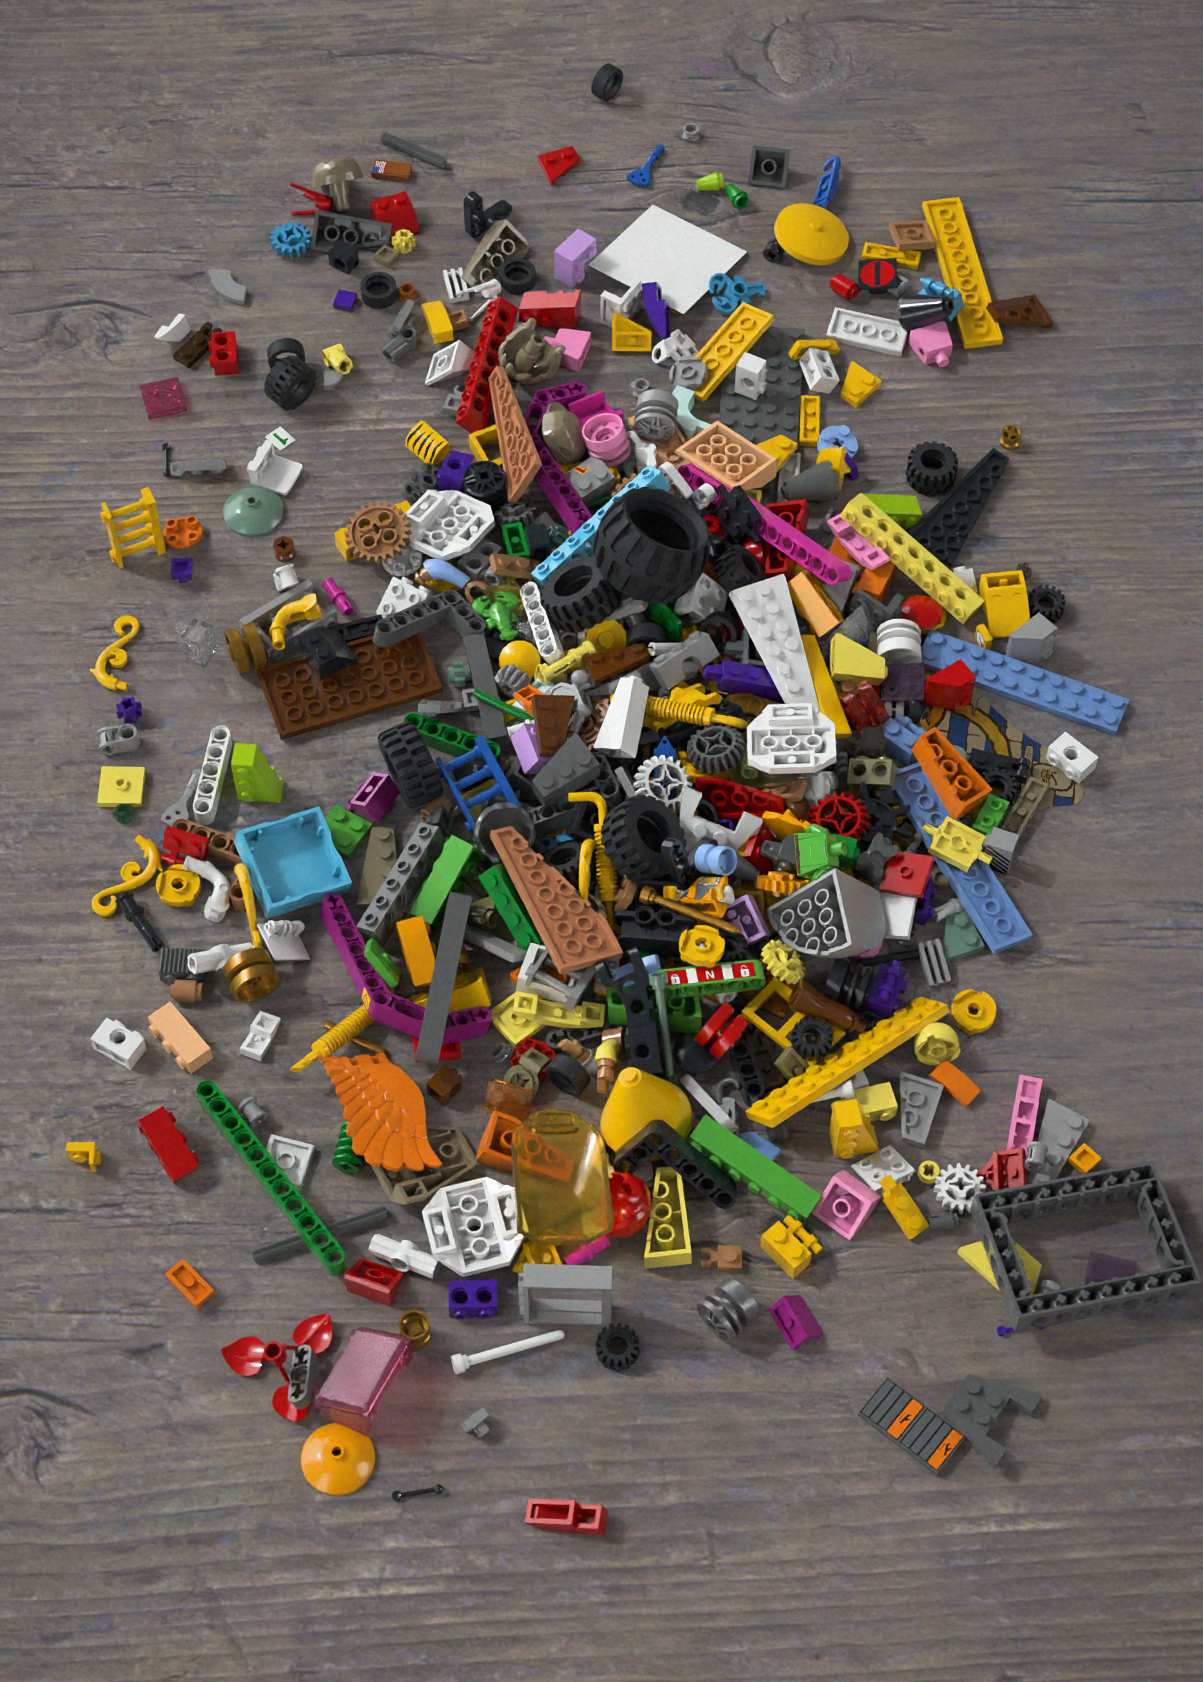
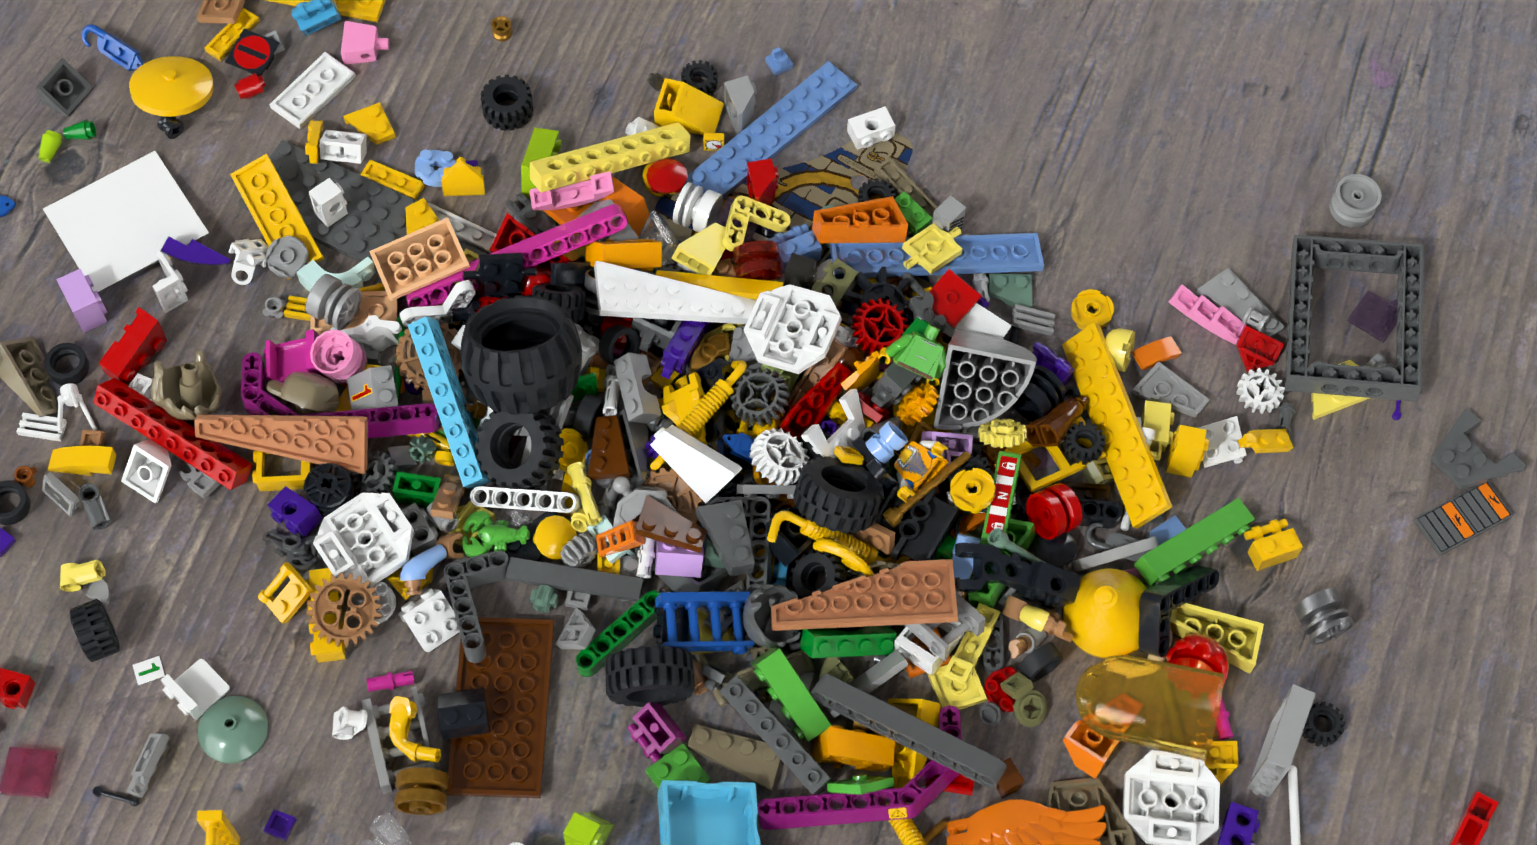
camera: 70 degrees left, 5 degrees up
orange dish [163,515,203,549] -> none
black tyre [267,338,306,369] -> none
reddish brown wheel [273,536,295,562] -> none
black plate [327,614,383,643] -> none
yellow brick [405,420,450,466] -> none
green bar [473,689,534,722] -> none
clear orange bracket [480,1079,535,1123] -> none
black brick [525,523,550,562] -> none
bright pink torso [544,328,591,372] -> none
yellow wing [612,312,651,351] -> none
medium nougat plate [701,1245,742,1271] -> none
dark azure animal [709,273,766,315] -> none
magenta panel [768,1295,823,1350] -> none
dark grey cone [781,460,840,501] -> none
bright pink slope [811,1170,882,1240] -> none
dark grey bracket [845,589,904,632] -> none
black cone [897,294,954,333] -> none
black wing [908,448,1009,570] -> none
light yellow bush [918,1161,940,1185] -> none
black plate [968,748,1031,782] -> none
light orange plate [1068,1143,1102,1174] -> none
none -> yellow plate [258,562,313,623]
none -> black tile [550,262,590,285]
none -> light yellow beam [722,196,791,252]
none -> medium blue tile [765,47,793,76]
none -> yellow tile [834,446,864,465]

